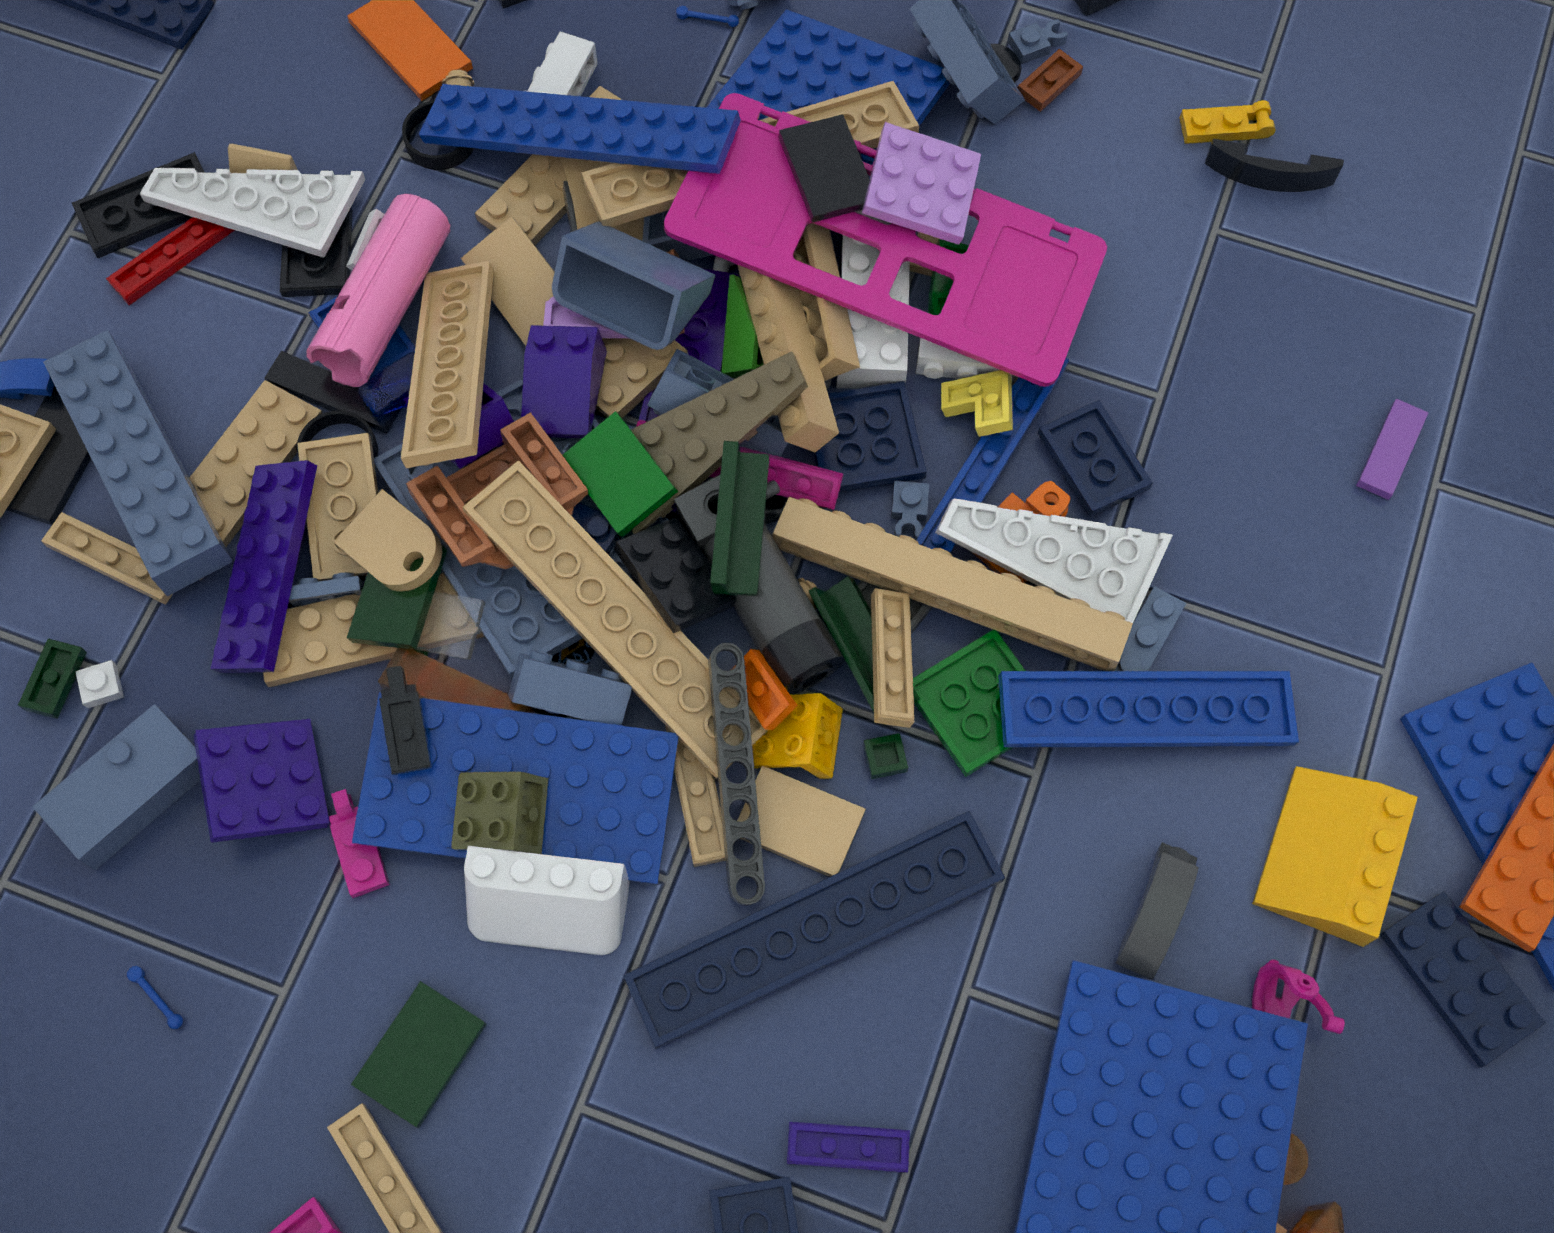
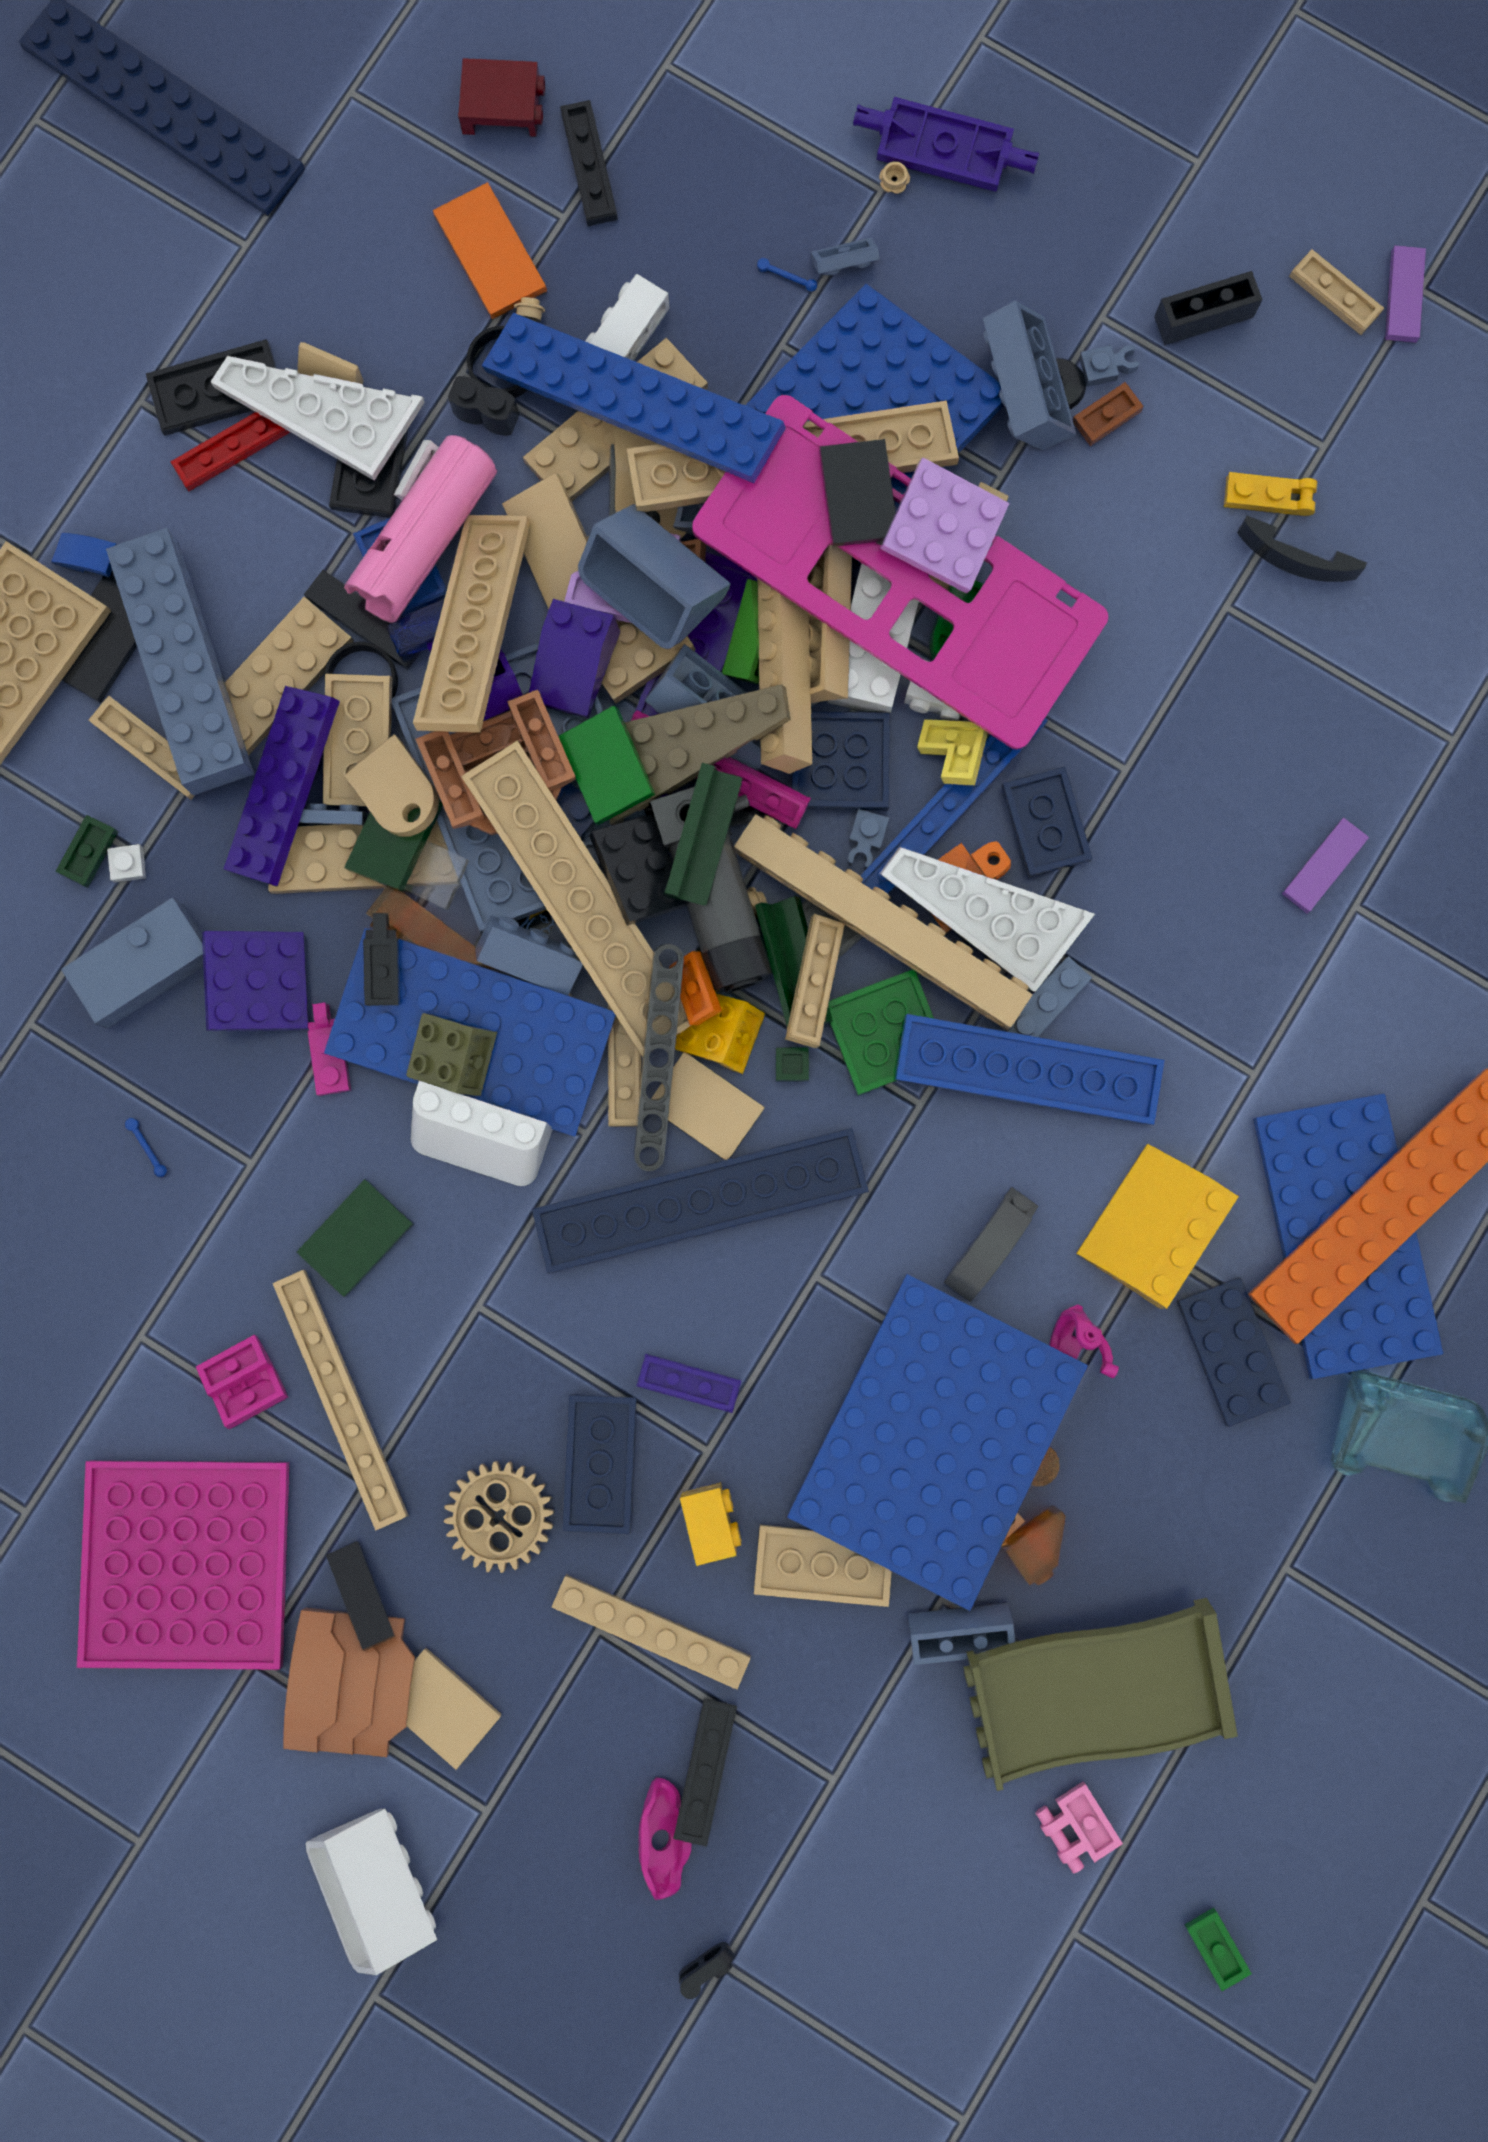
camera: 15 degrees right, 15 degrees up
none -> black brick [448,376,519,436]

